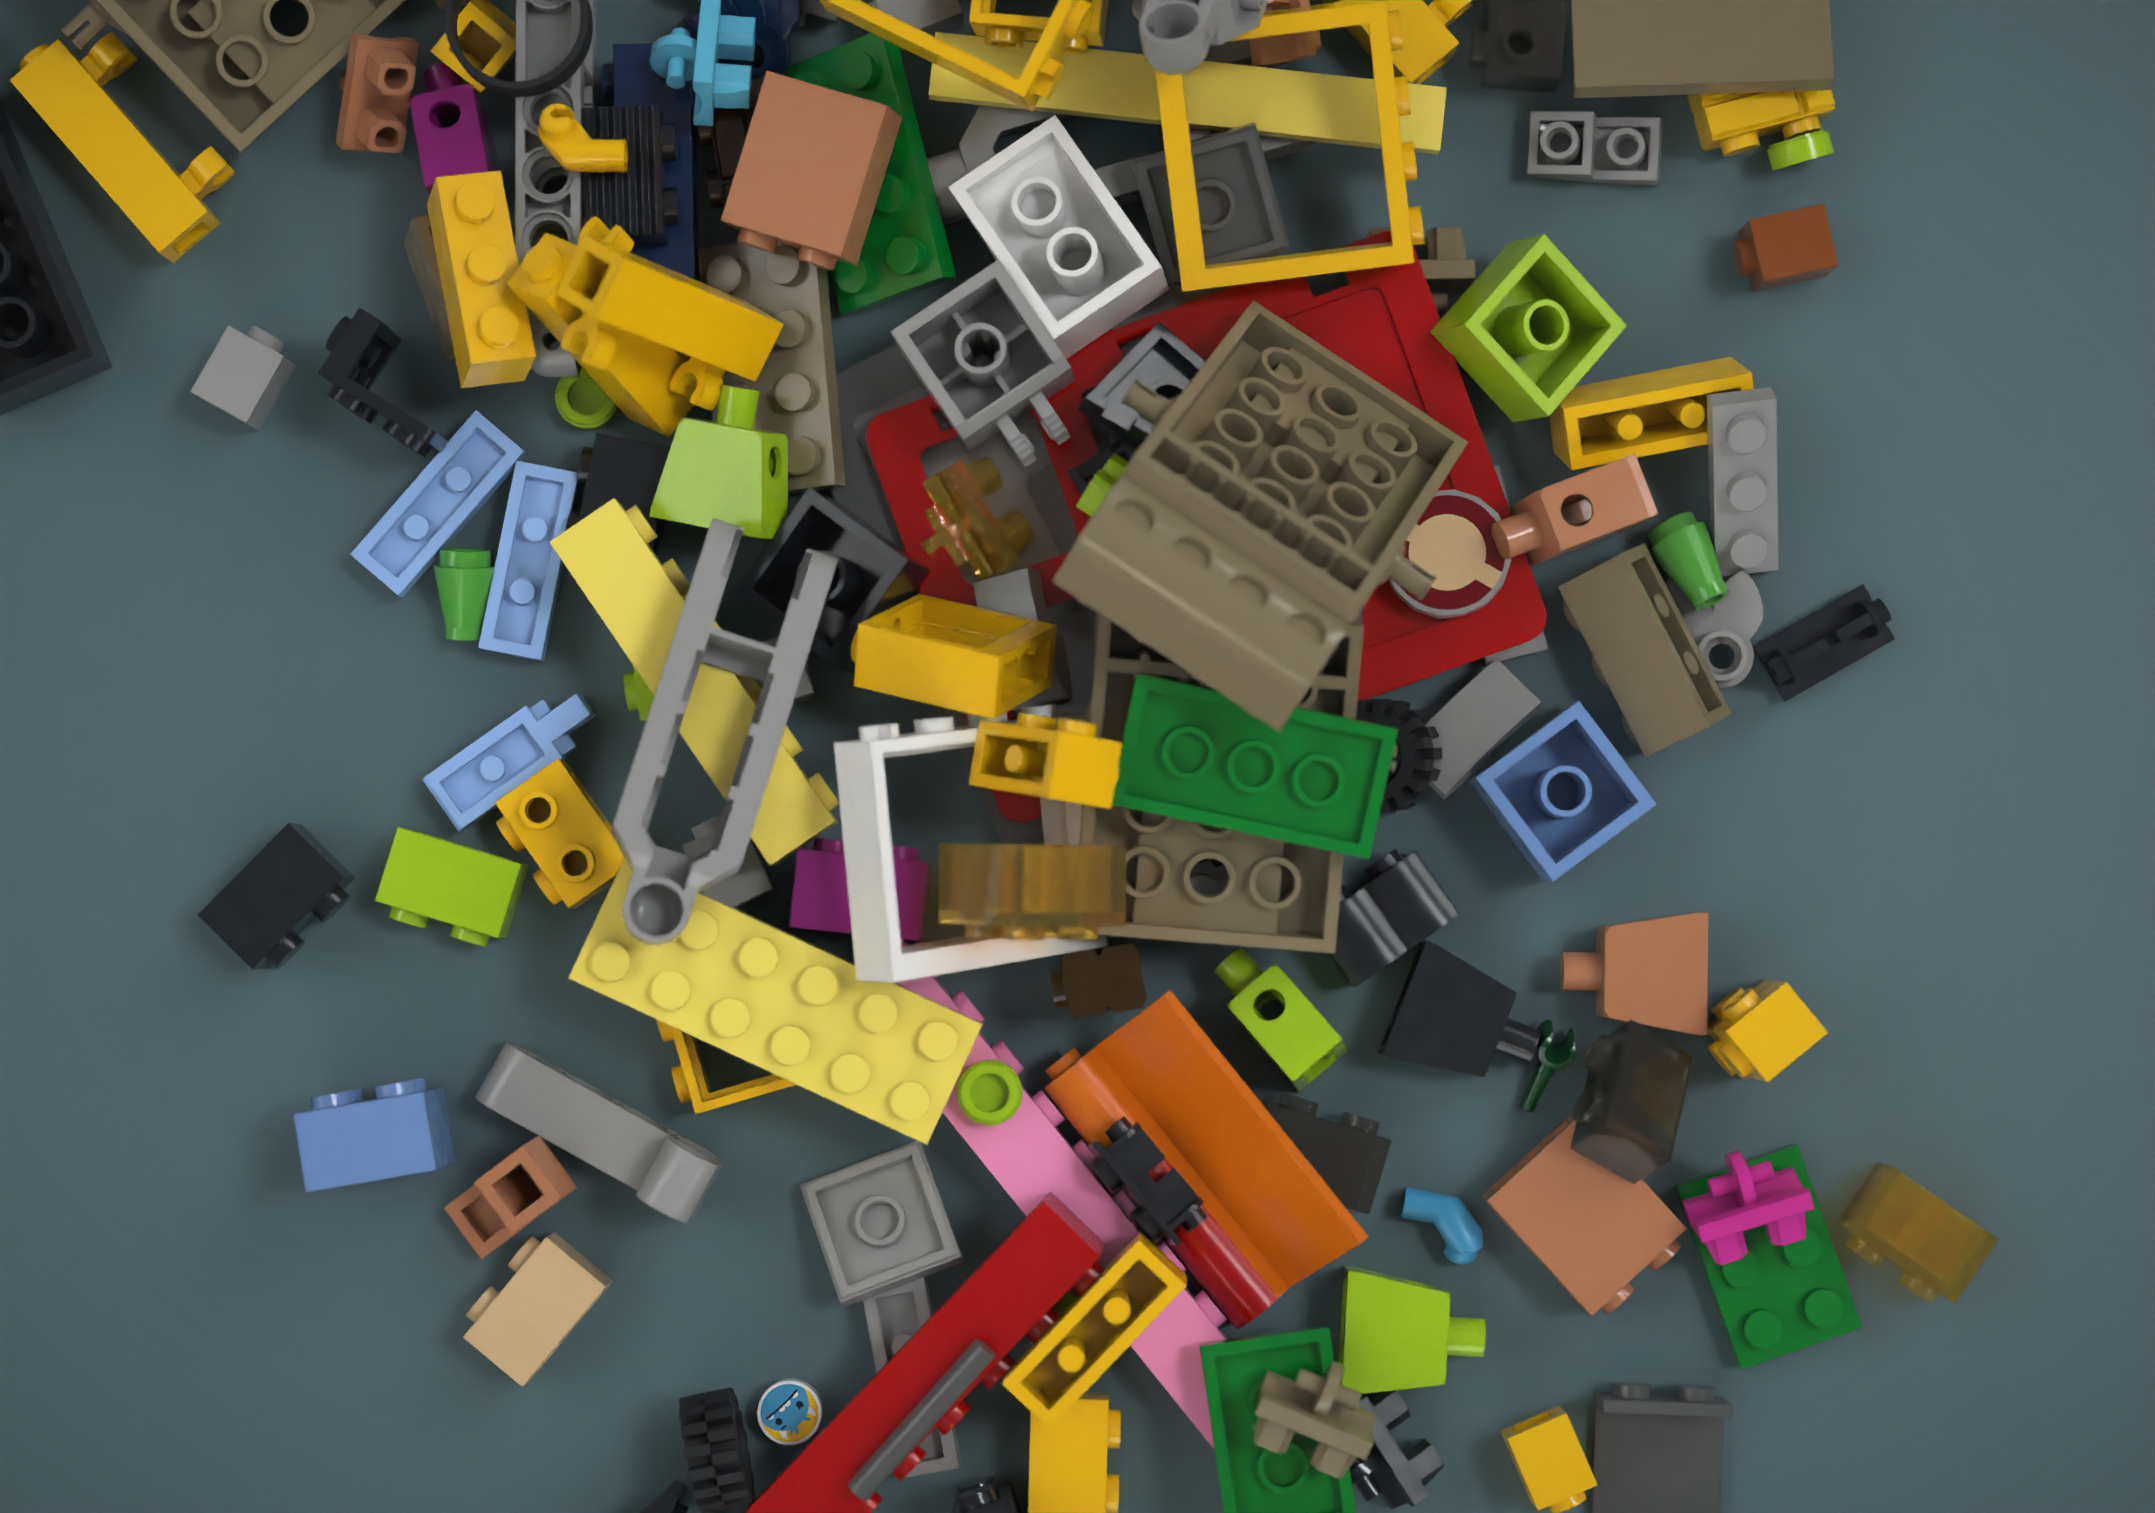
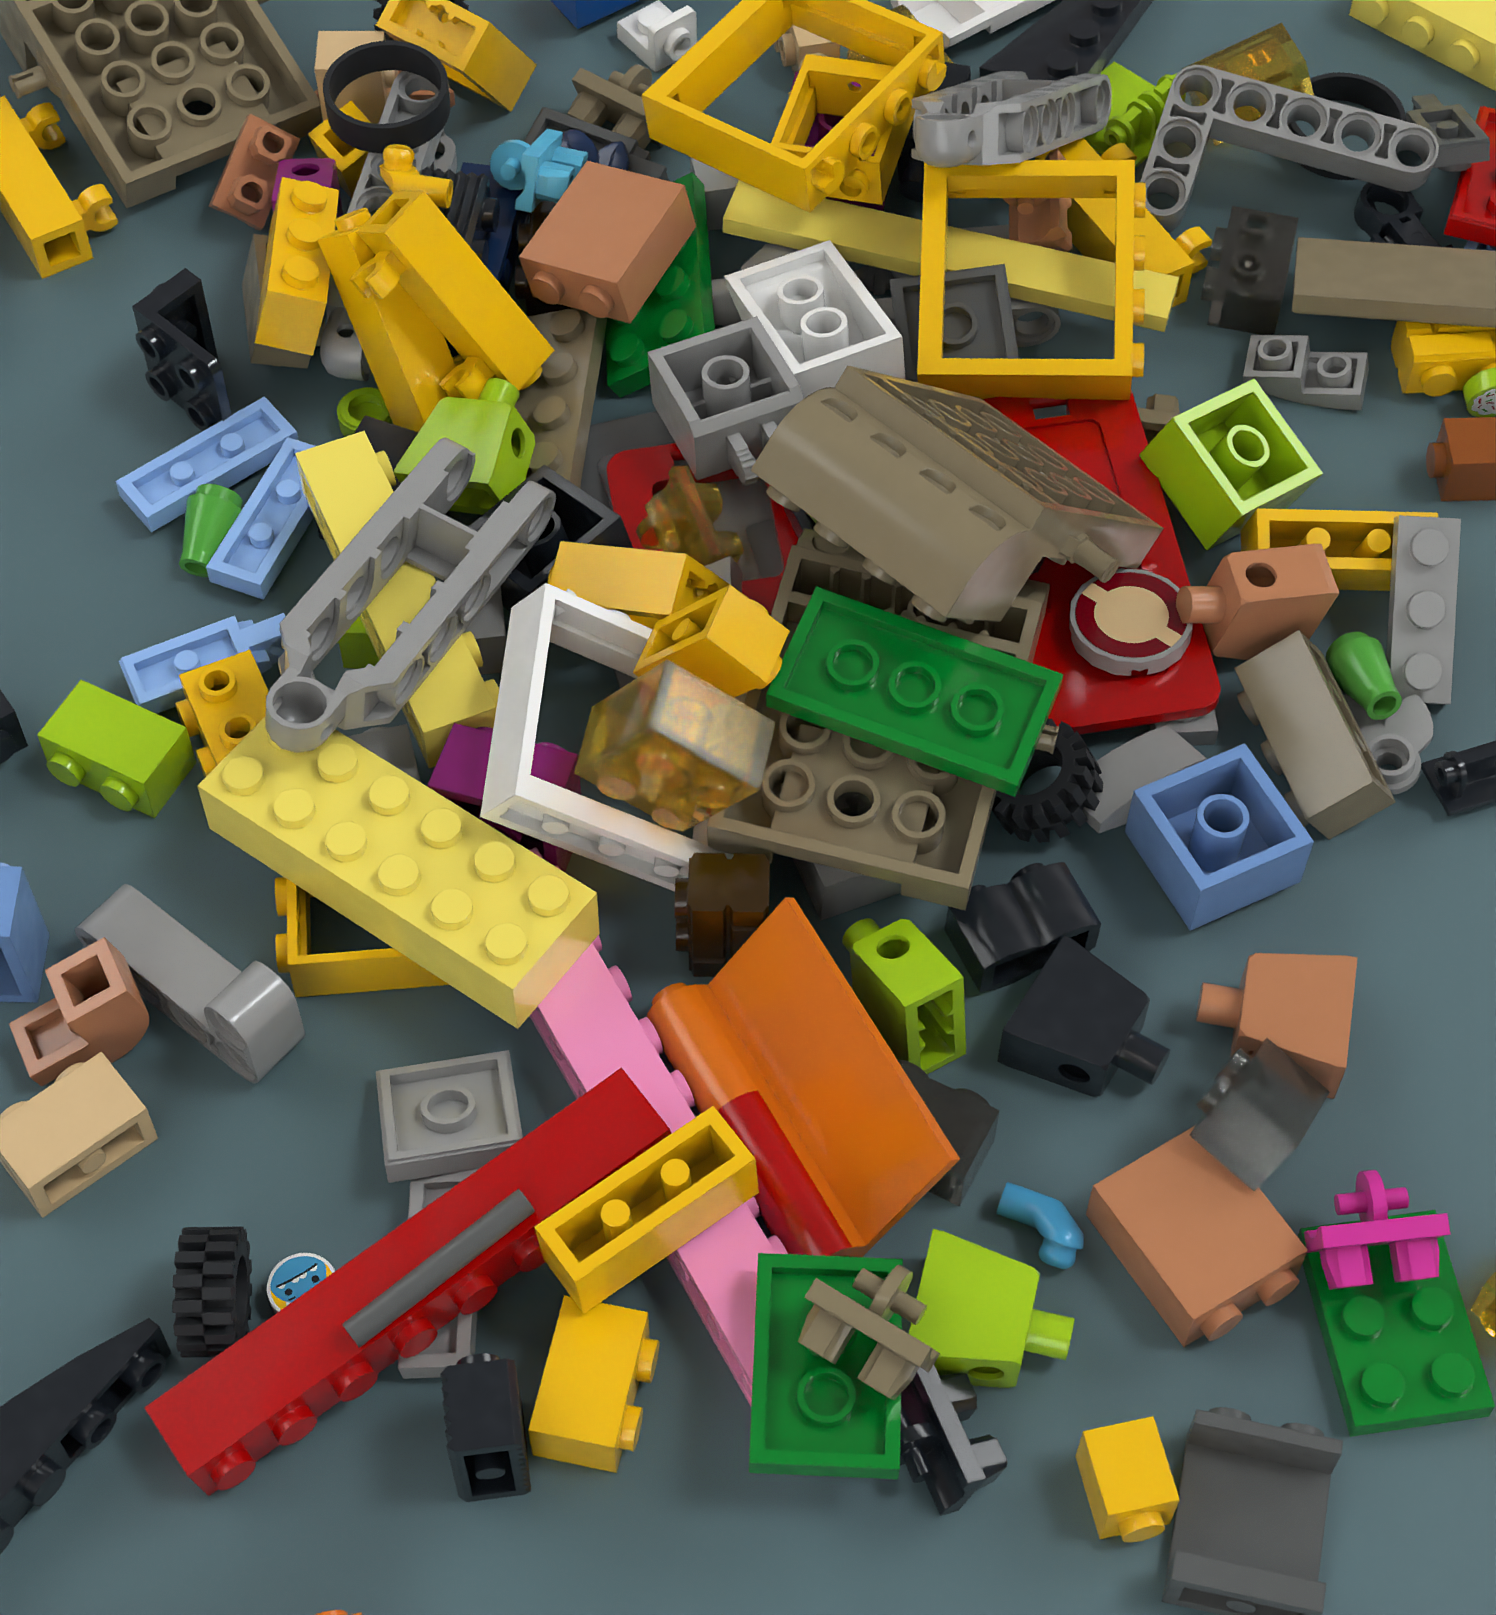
camera: 15 degrees right, 30 degrees down
light grey brick [190,325,296,431] -> none
lime tile [957,1059,1023,1125] -> none
black hinge [1087,1116,1207,1246] -> none
dark green hand [1519,1020,1577,1113] -> none
yellow brick [1707,980,1828,1082] -> none

